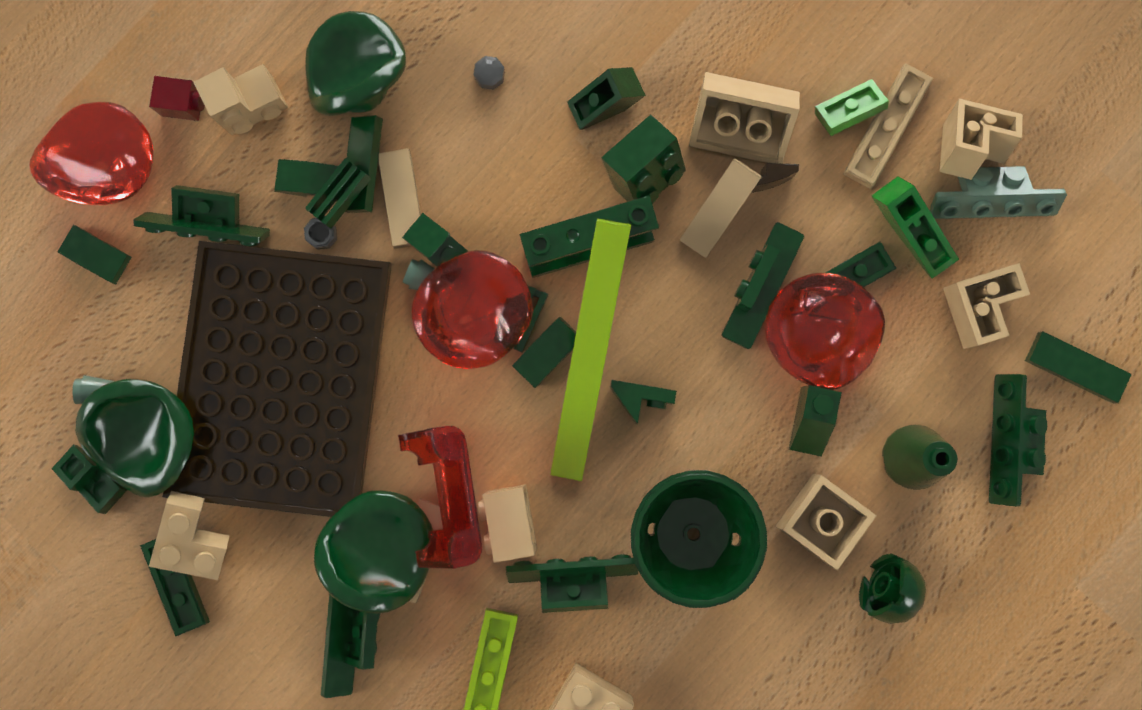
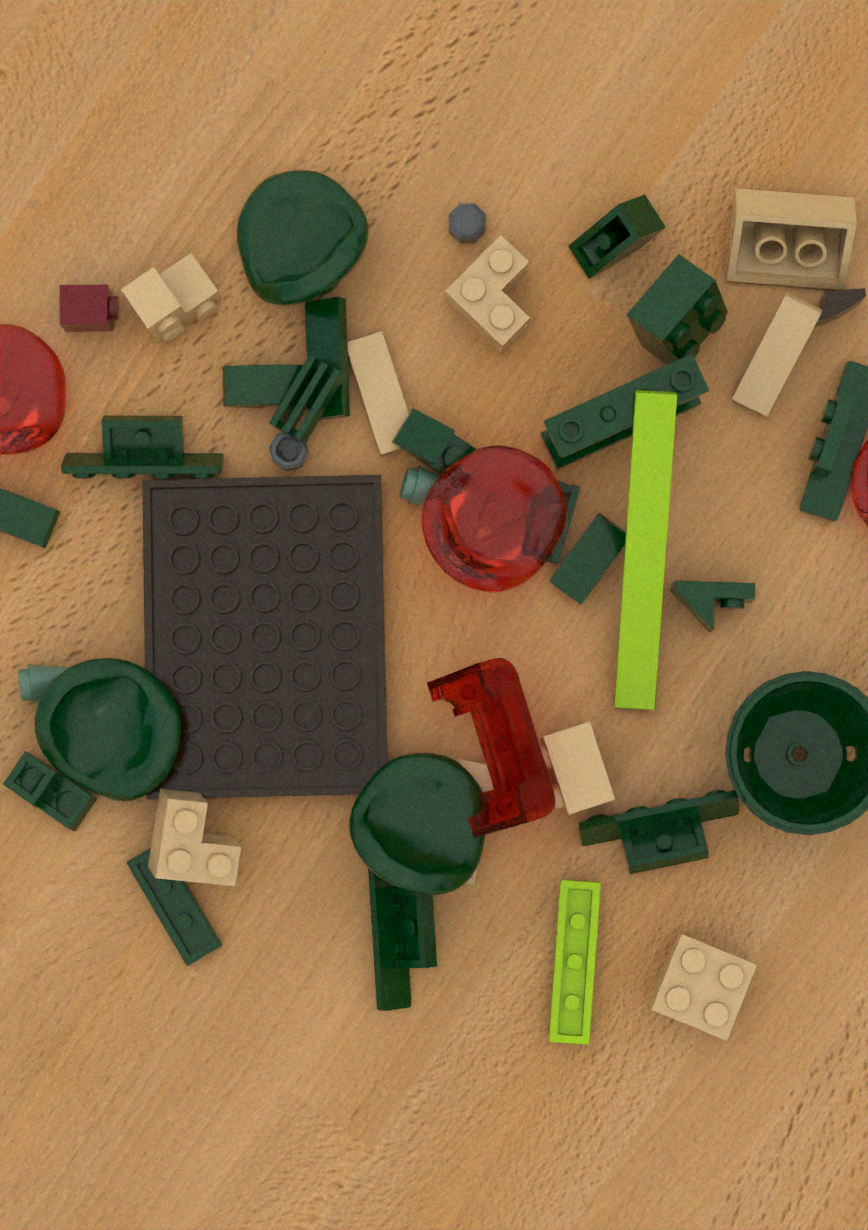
camera: 10 degrees left, 0 degrees up
none -> tan brick [445,235,530,355]

